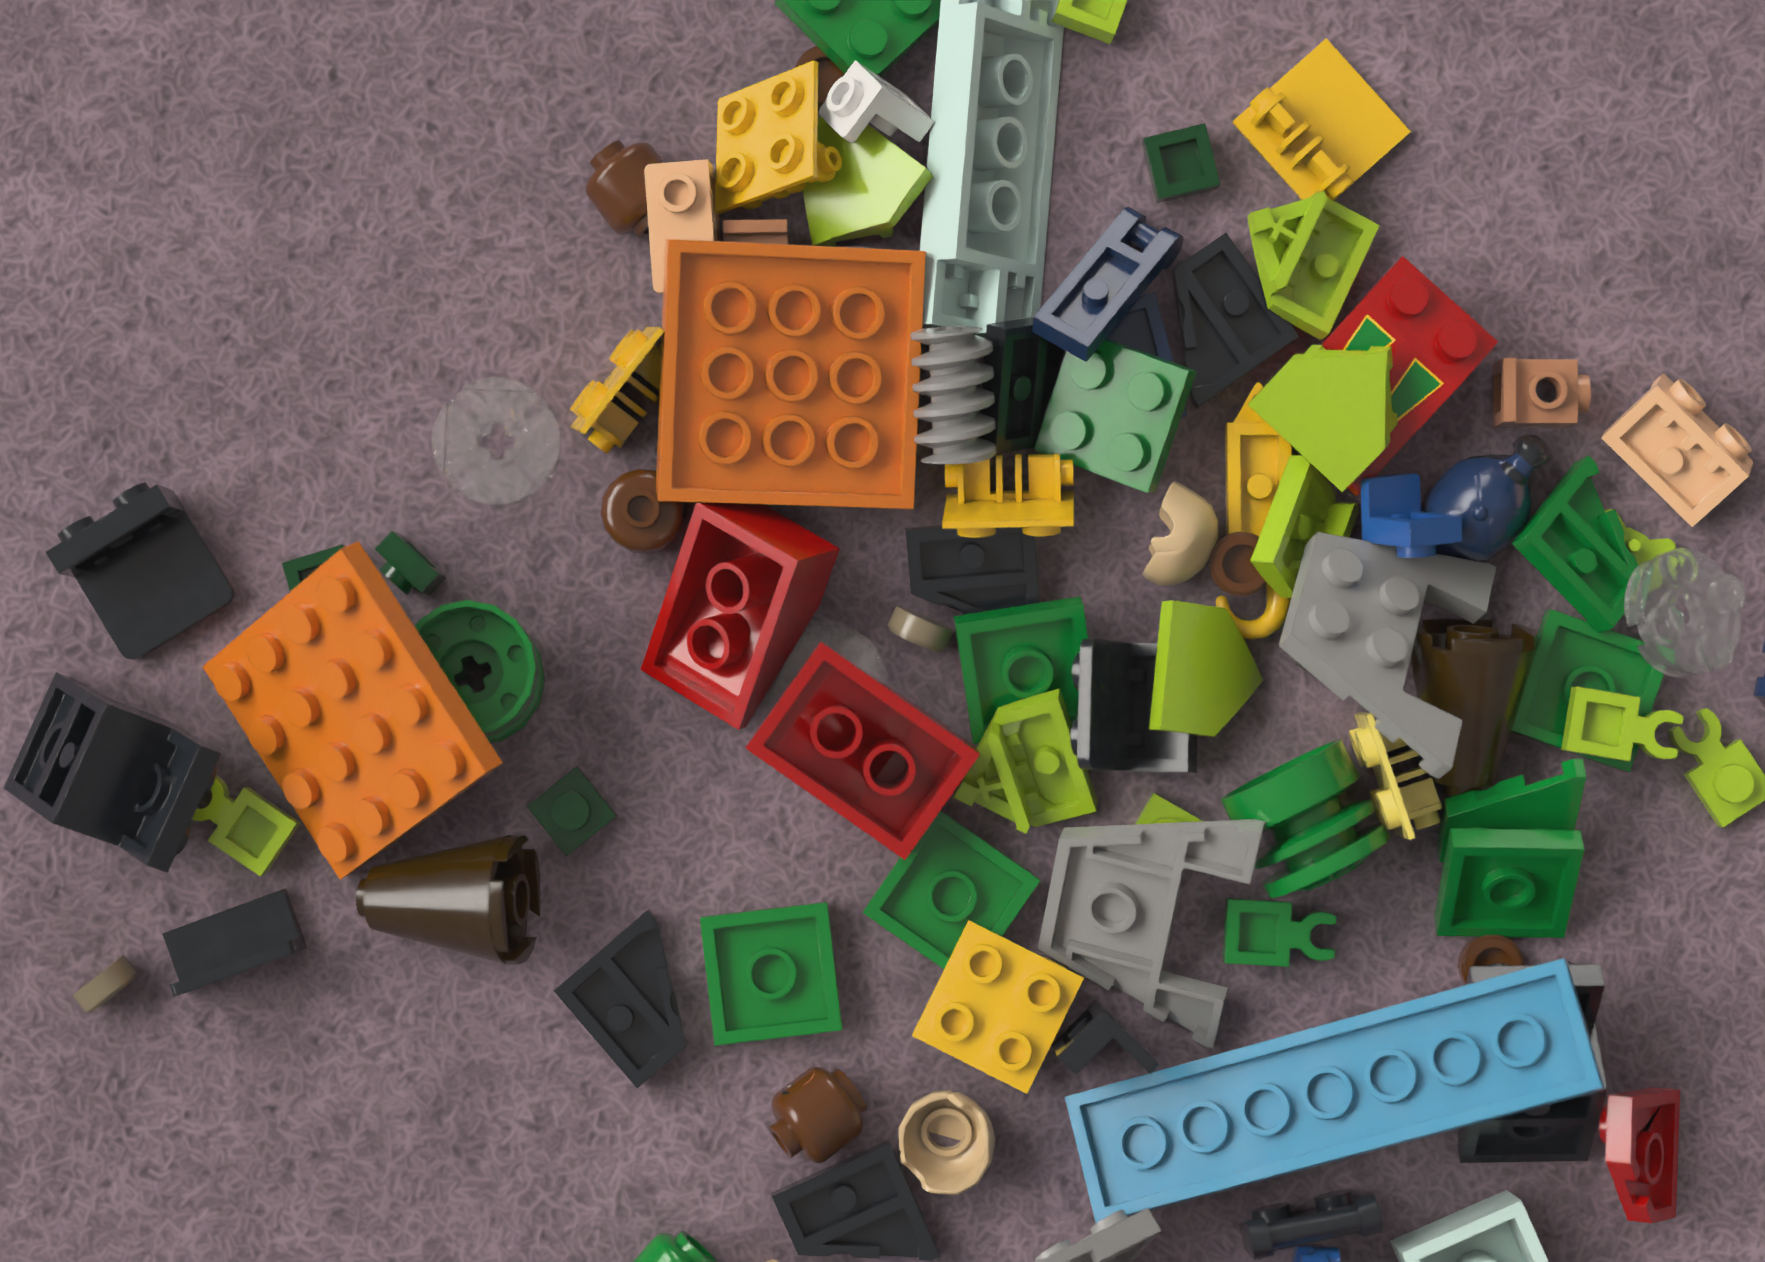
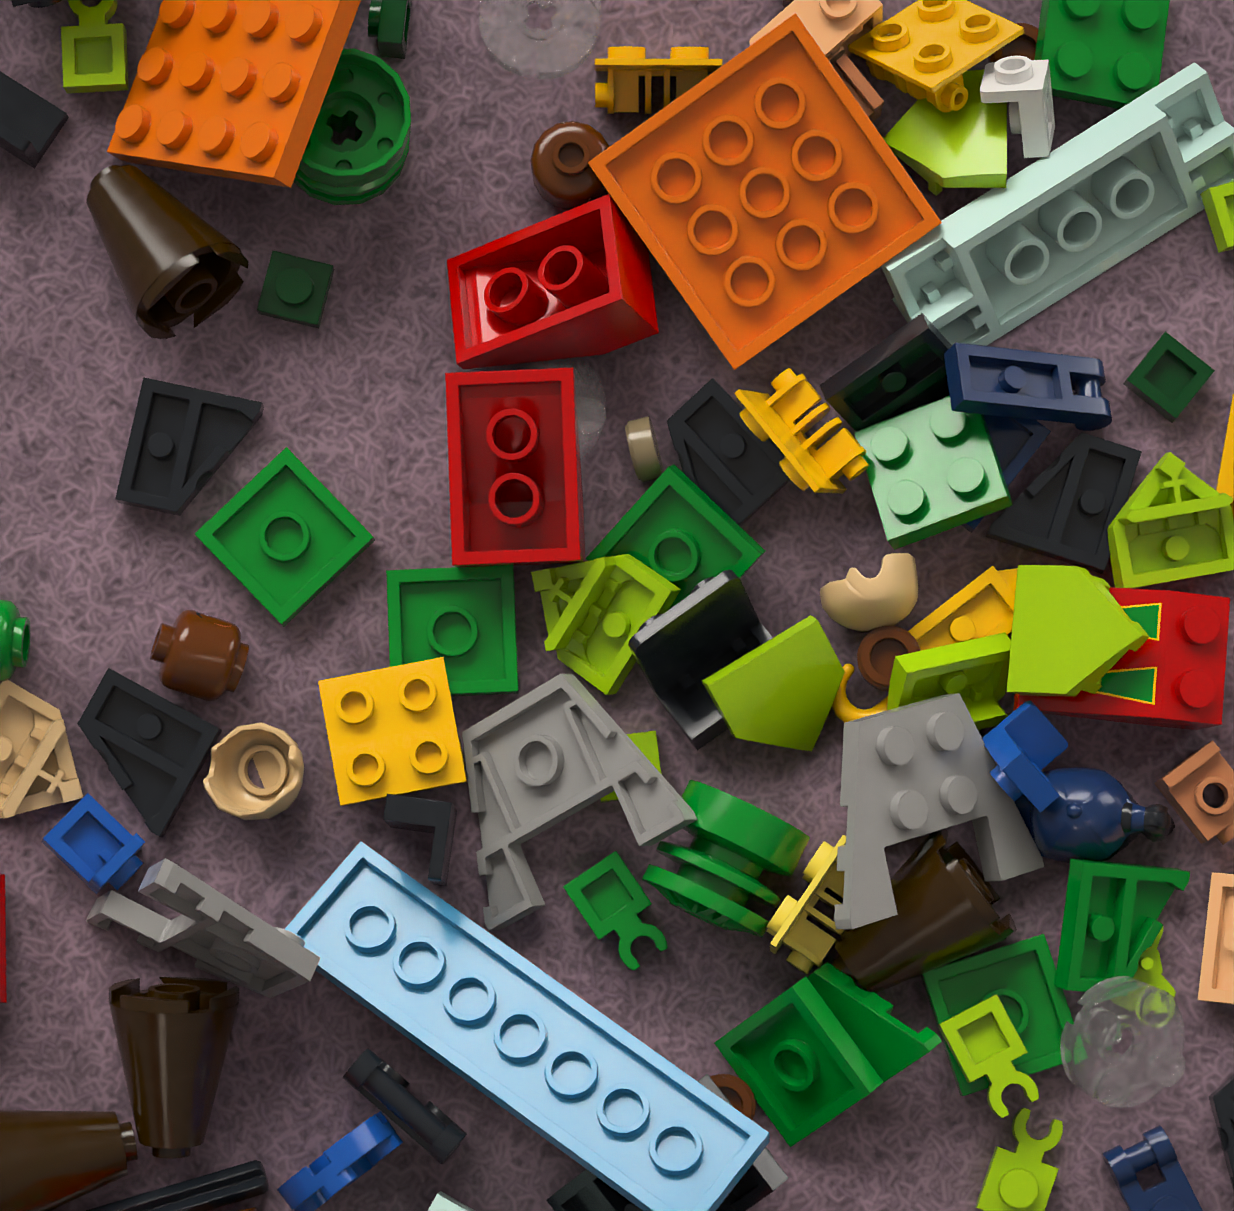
camera: 50 degrees right, 5 degrees down
light grey piece [911,326,996,464] -> none

